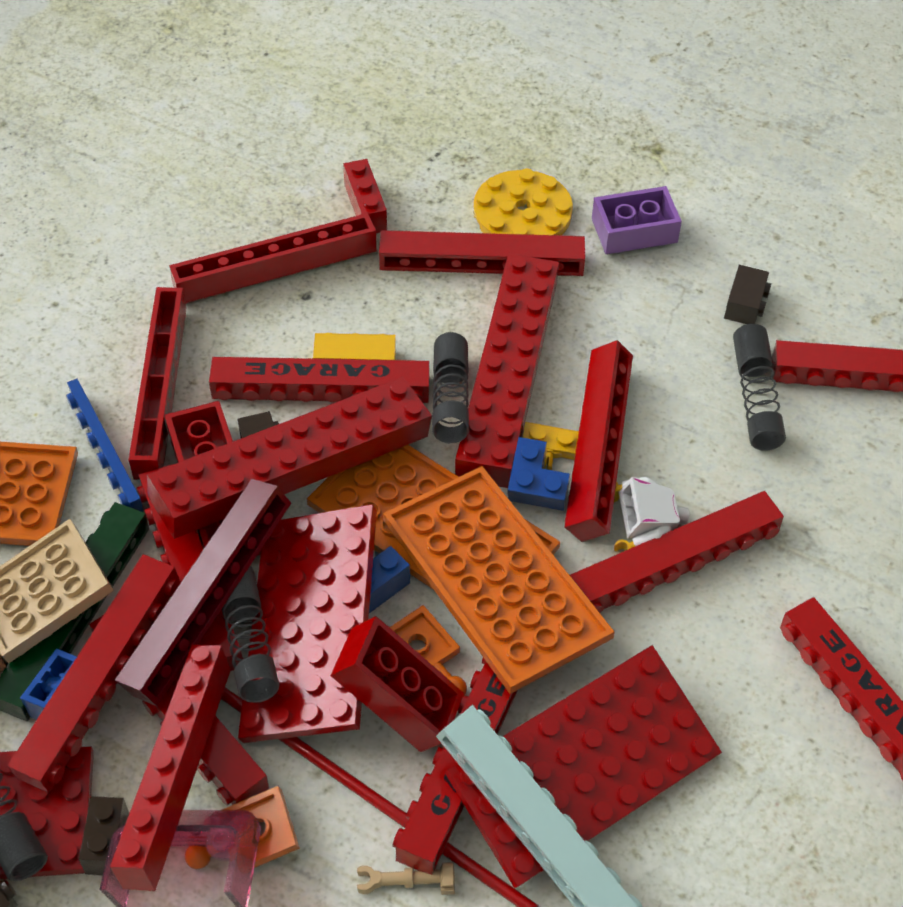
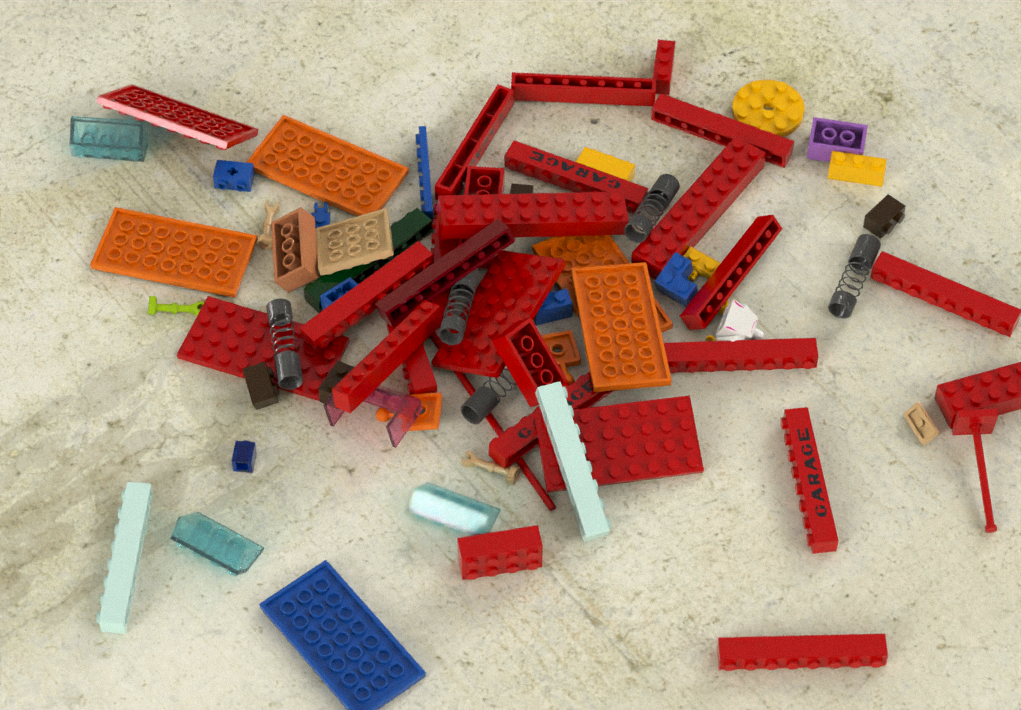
camera: 25 degrees right, 0 degrees up
none -> dark grey piece [460,368,517,424]
none -> yellow brick [828,151,887,187]

